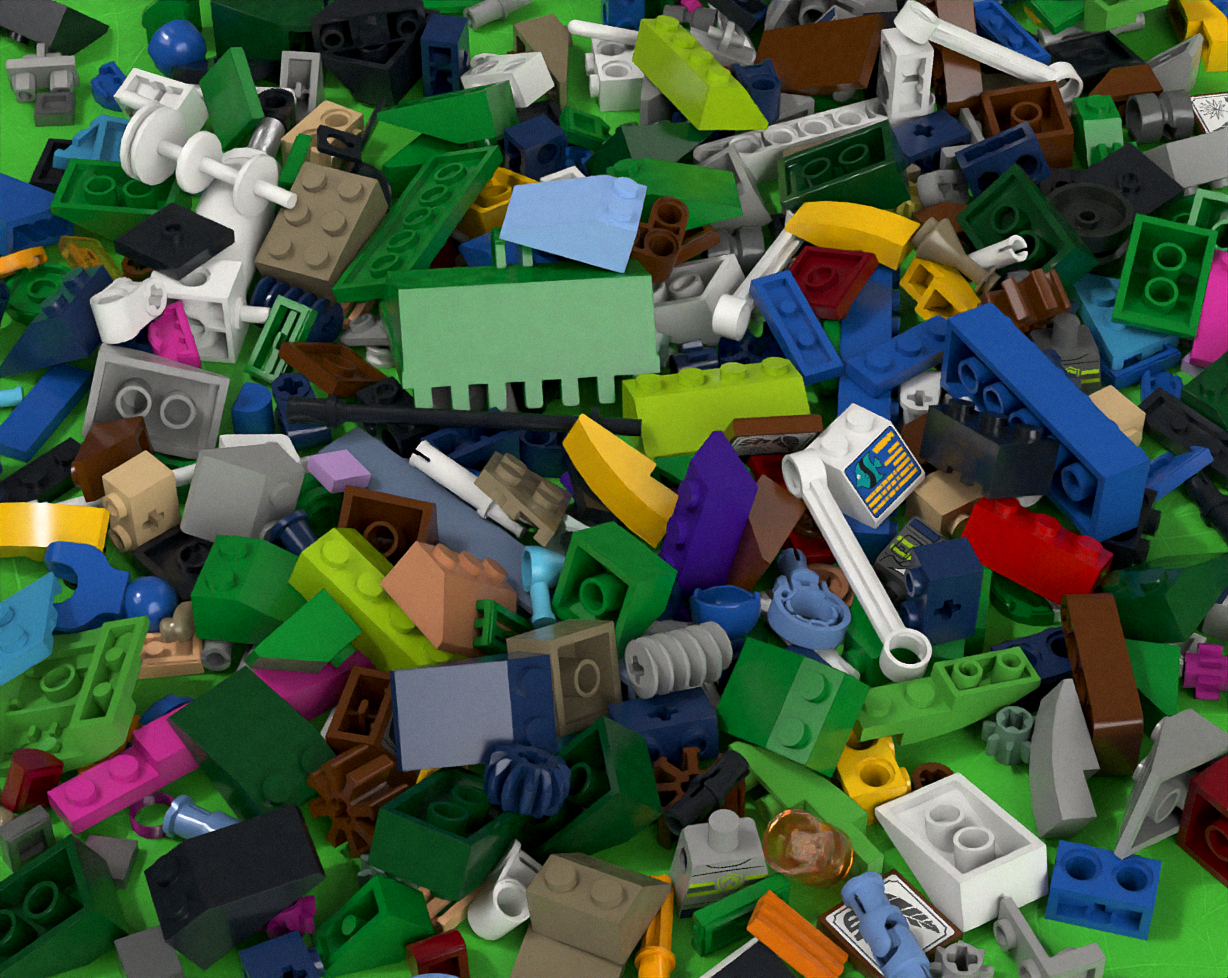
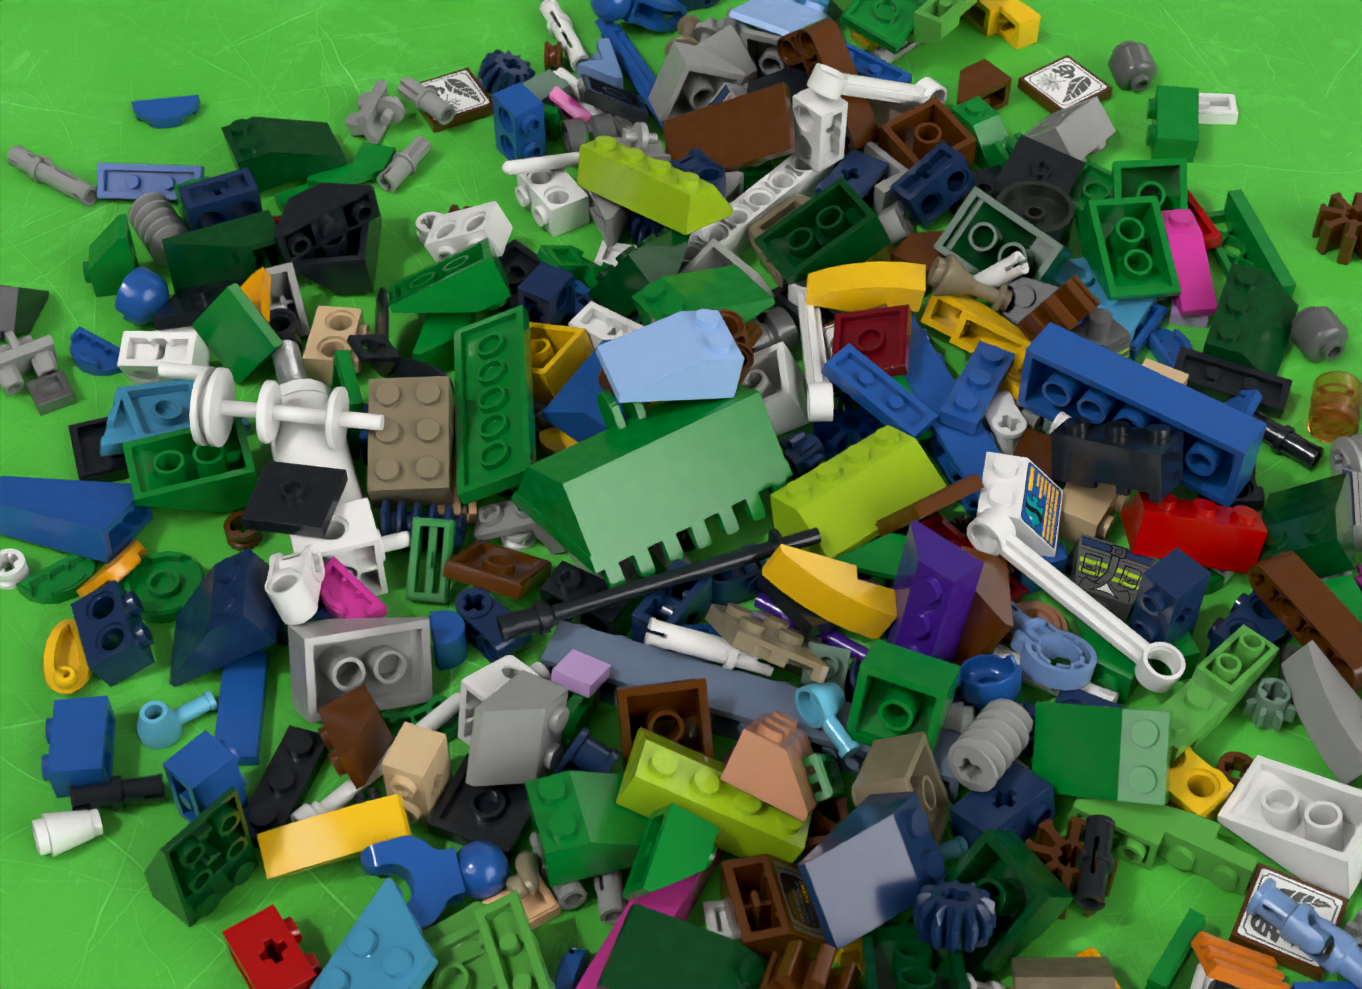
camera: 25 degrees left, 5 degrees up
clear yellow tile [57,236,124,280] -> none
dark blue brick [420,13,470,97] -> none
dark tan slope [513,14,573,111] -> none
light grey torso [669,809,769,920] -> none
clear orange wheel [762,809,853,889] -> none
black plate [1044,31,1144,88] -> none
dark grey wheel [1125,89,1194,145] -> none
light grey slope [1144,33,1204,94] -> none
none -> light orange tile [240,267,271,323]

